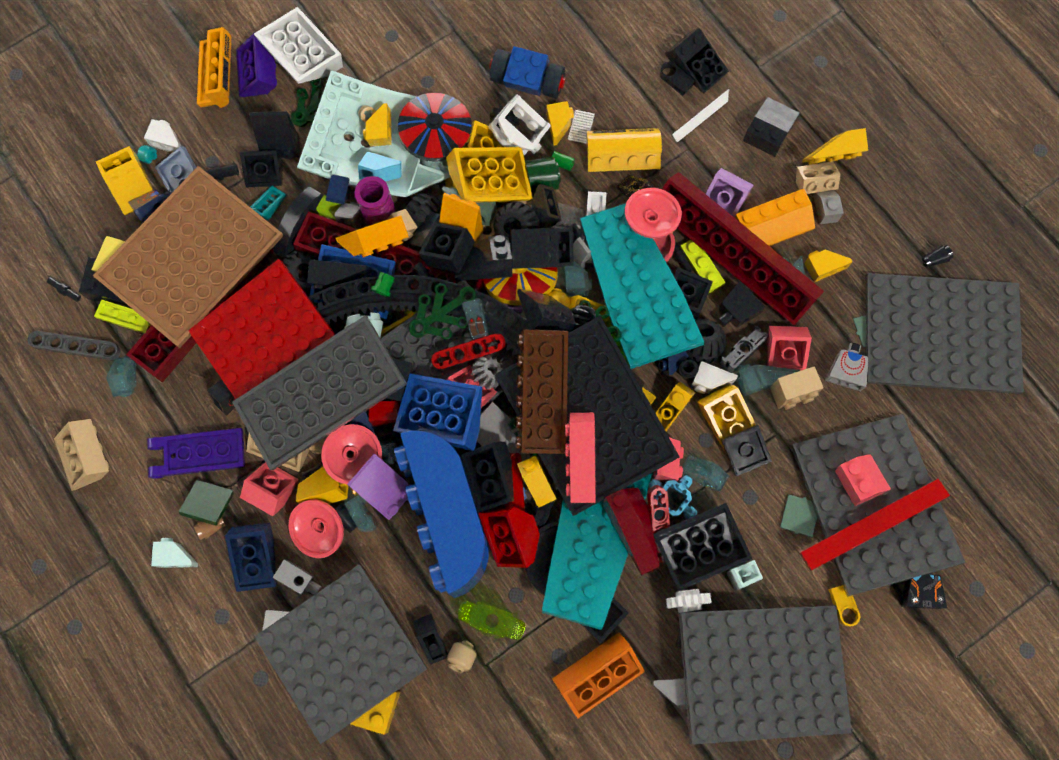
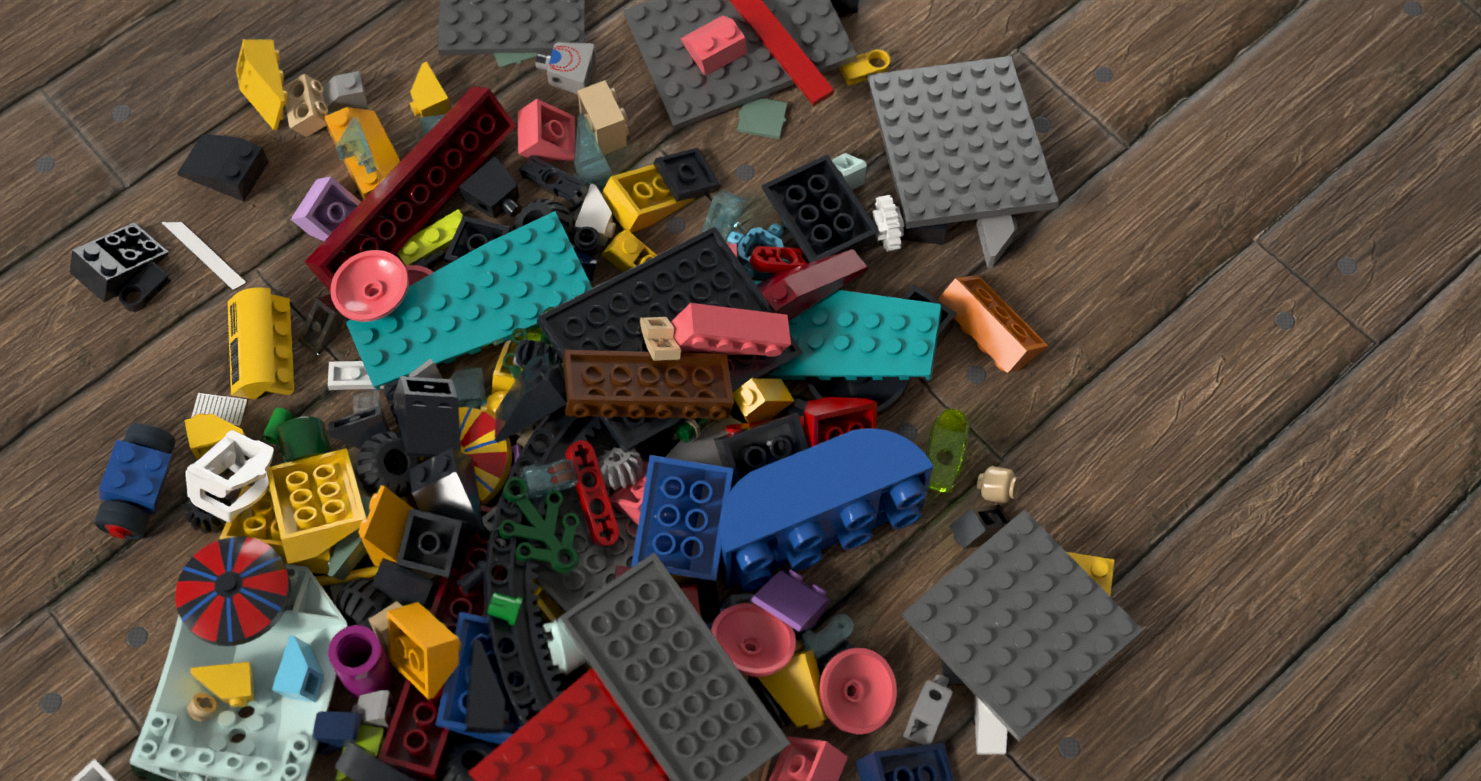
camera: 100 degrees left, 10 degrees down
none -> clear light blue slope [336,117,377,174]
none -> tan slope [640,317,681,360]

